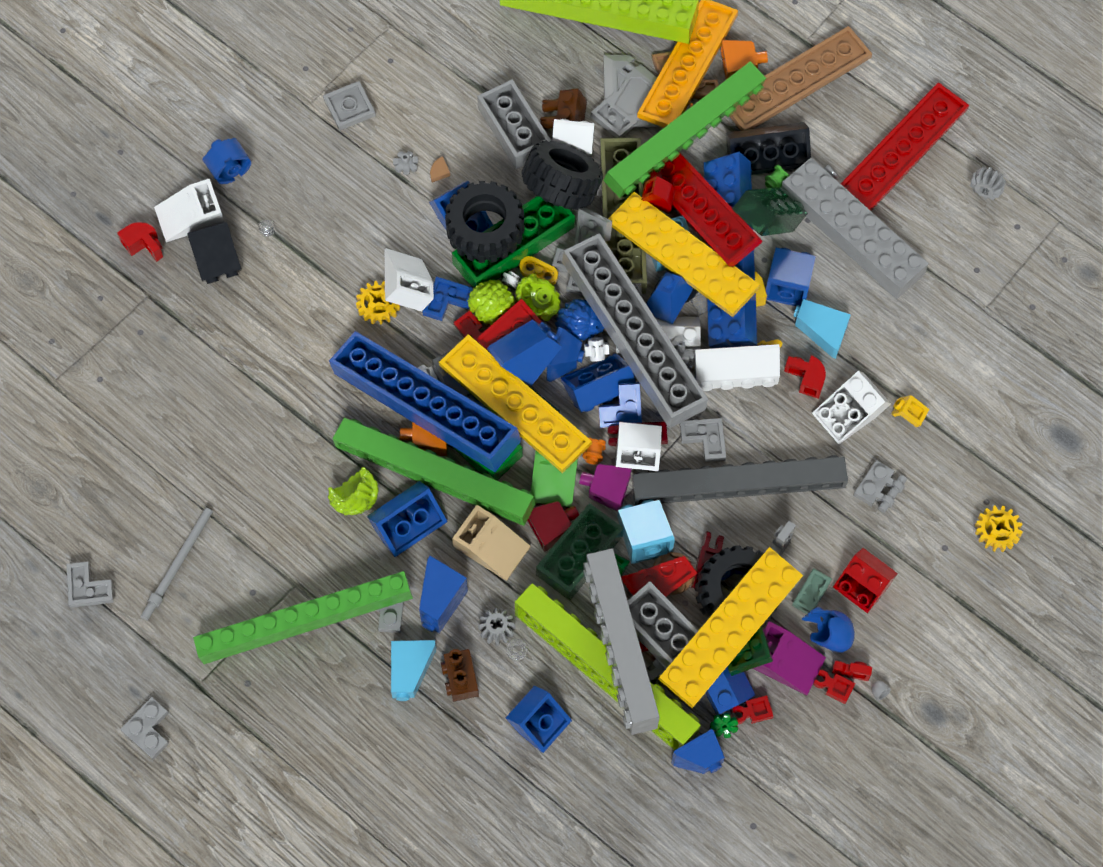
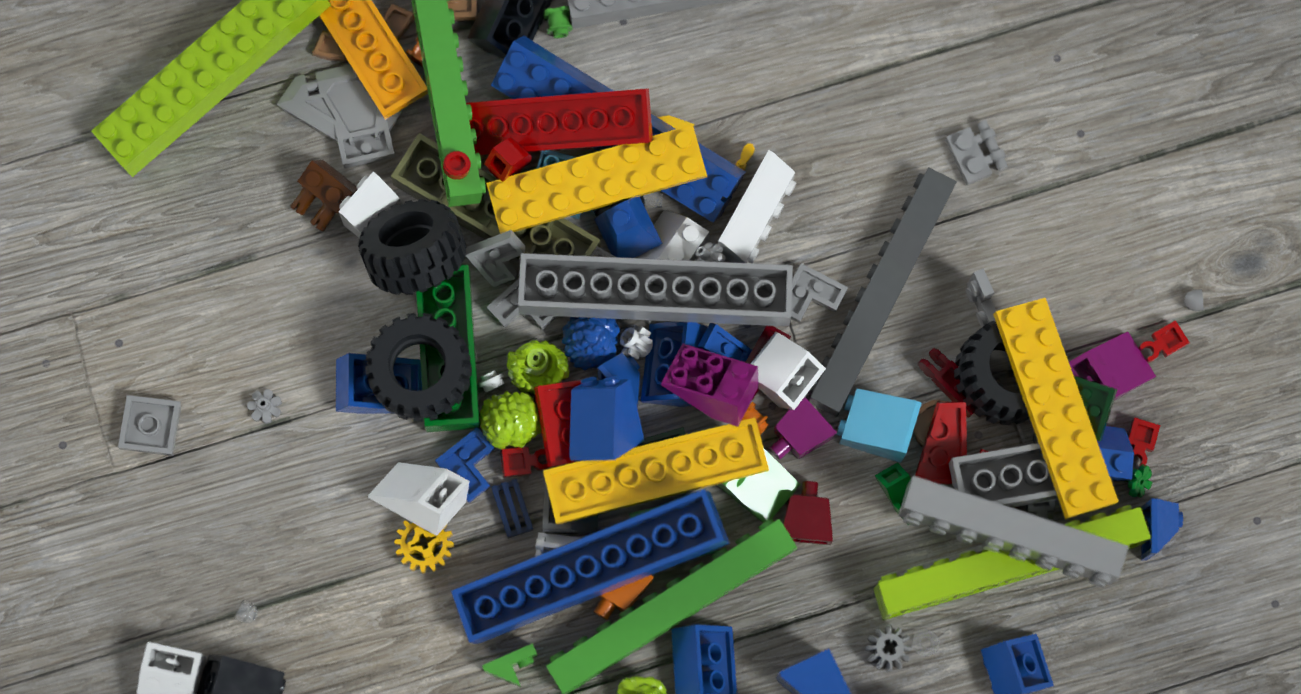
camera: 60 degrees left, 10 degrees up
blue brick [202,138,251,184] -> none
medium nougat tile [430,156,450,183] -> none
tan slope [452,505,531,581] -> none
light grey brick [477,79,551,169] -> none
yellow plate [519,256,558,285] -> none
clear green brick [536,503,624,601] -> none
clear green brick [732,187,808,236] -> none
blue slope [766,247,816,307] -> none
red brick [784,355,826,399] -> none
sand green plate [792,568,832,614] -> none
medium azure slope [793,299,851,359] -> none
blue helmet [802,607,855,653] -> none
white slope [812,371,891,444] -> none
red plate [832,661,872,681] -> none
red slope [833,548,898,614] -> none
yellow bracket [891,395,930,427] -> none
yellow gear [975,505,1023,552] -> none
none -> red tile [443,151,471,180]
none -> bright green slope [482,643,538,687]
none -> dark blue tile [491,478,533,539]
none -> magenta slope [661,344,758,426]

